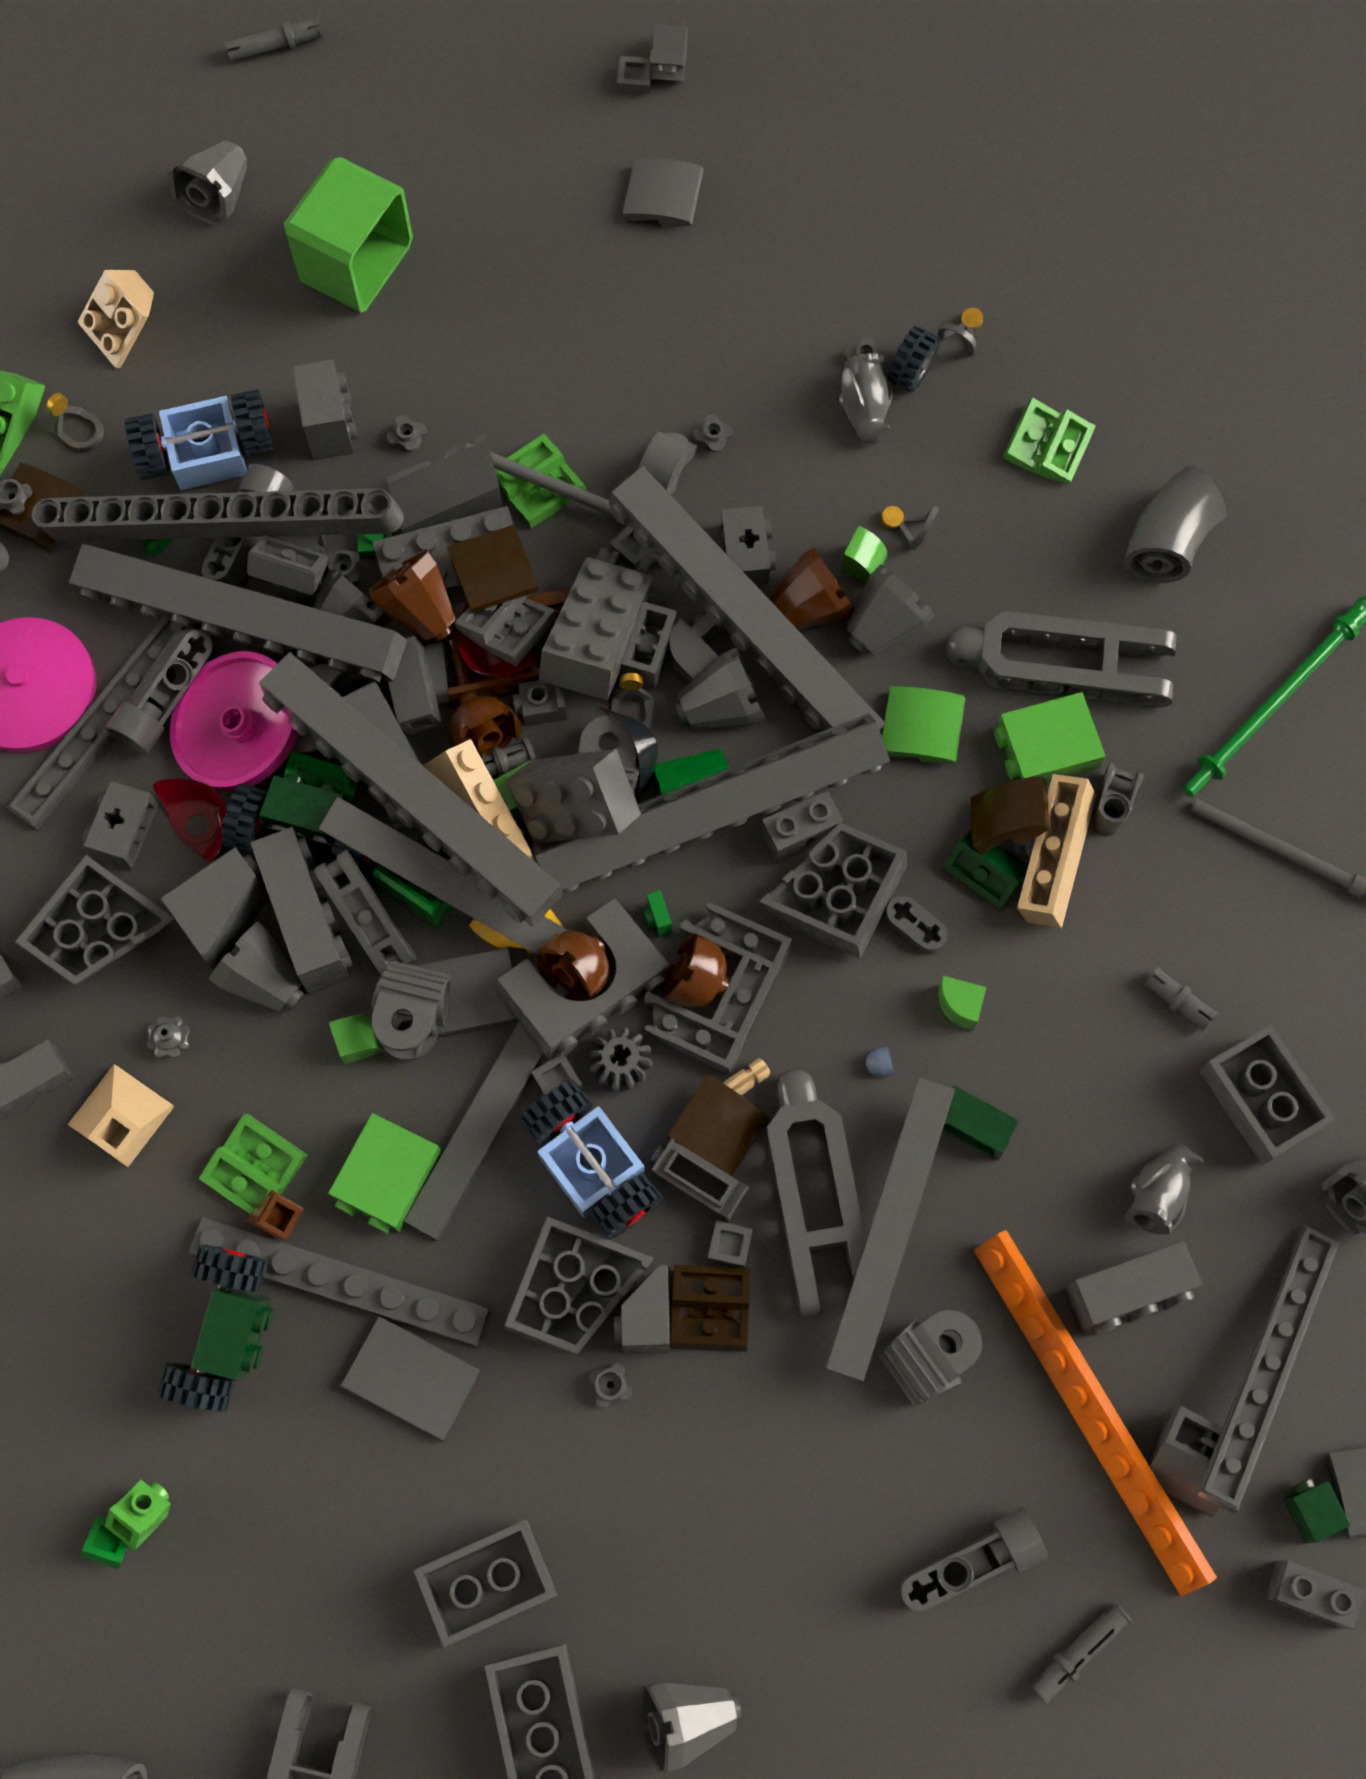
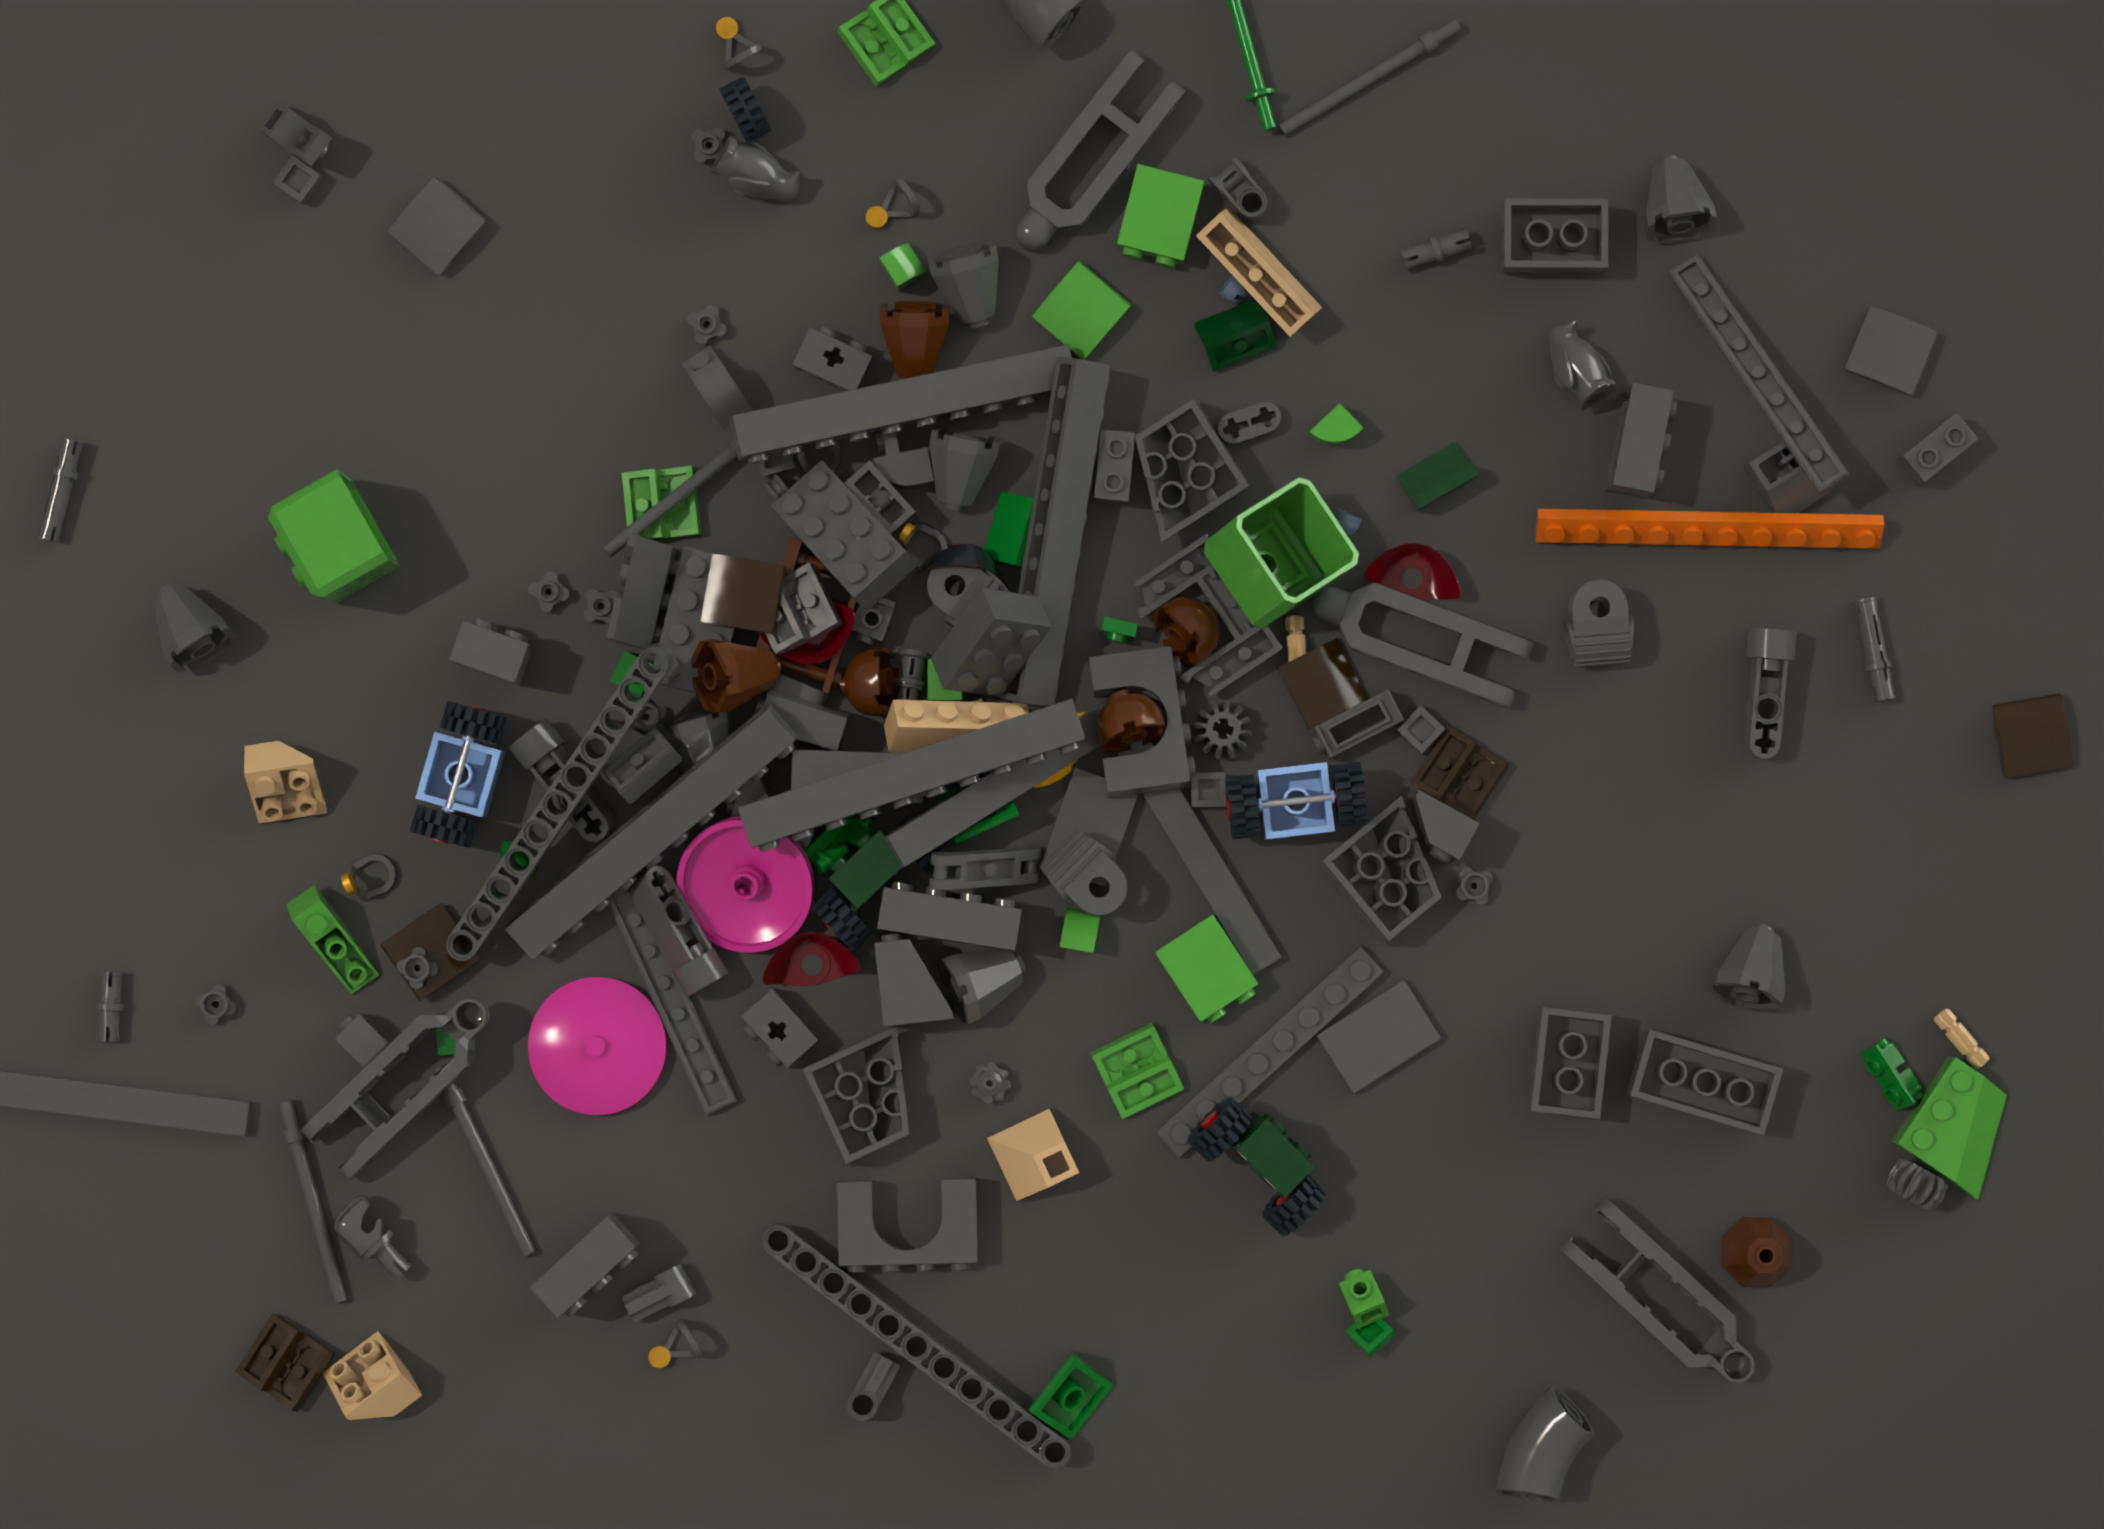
camera: 60 degrees left, 15 degrees up
reddish brown slope [246,1190,304,1242] -> none
dark grey tile [825,1077,955,1383] -> none
dark brown slope [971,777,1050,854] -> none
dark green brick [1283,1478,1351,1543] -> none
none -> bright green plate [1204,477,1359,628]
none -> dark red piece [1364,543,1461,600]

